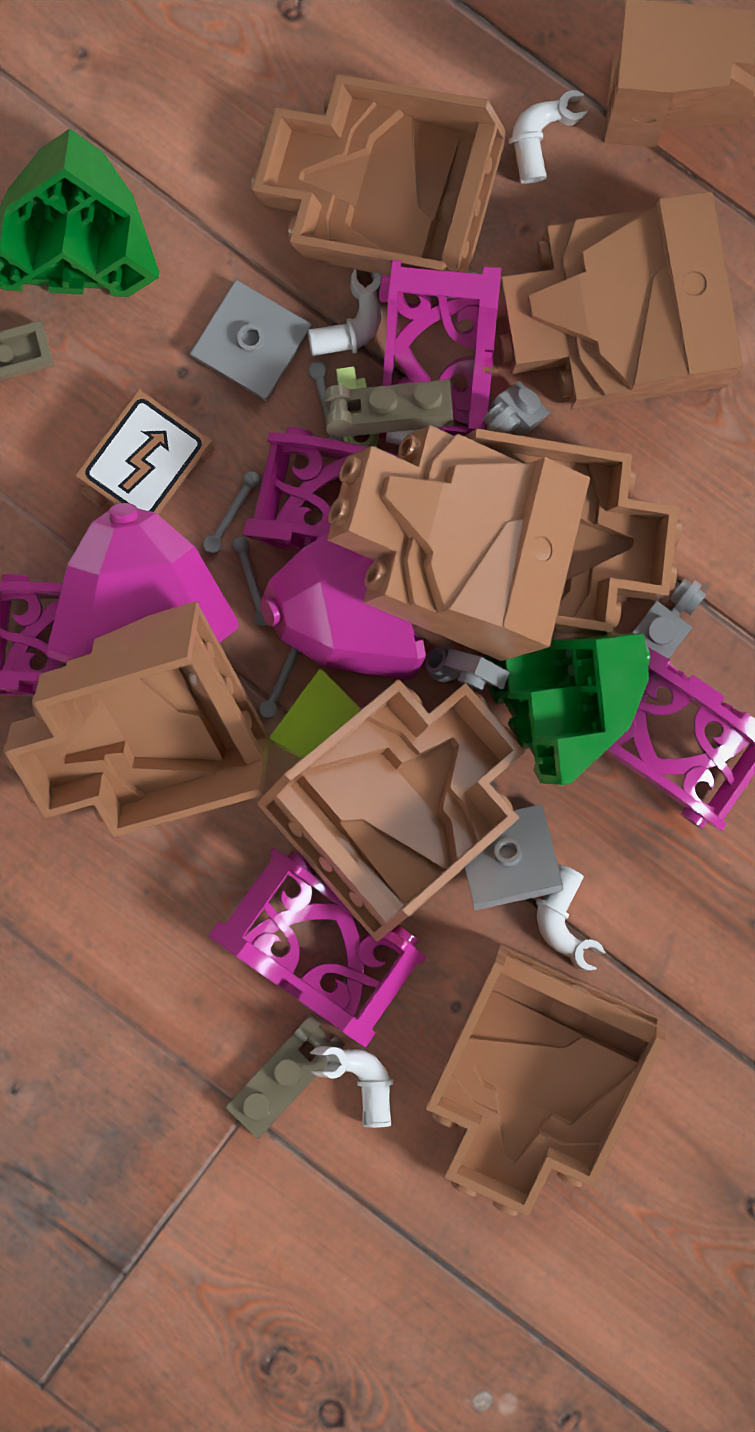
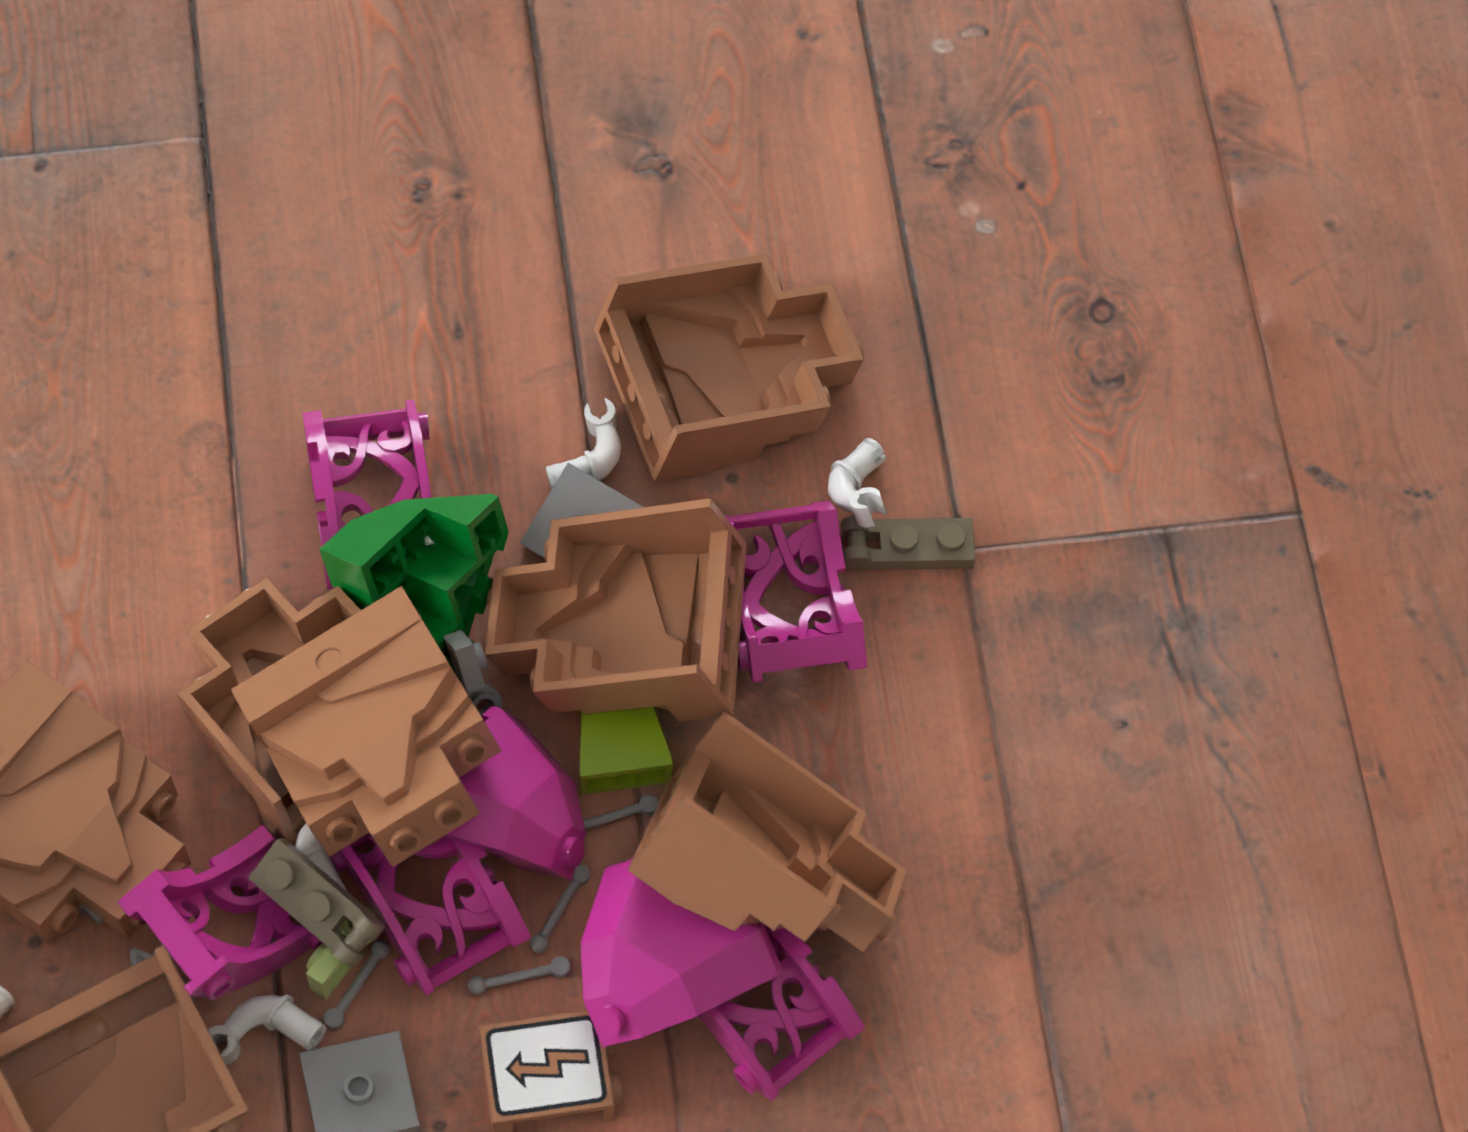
camera: 140 degrees left, 20 degrees down
light grey plate [482,381,550,436] -> none
light grey plate [632,579,706,659] -> none

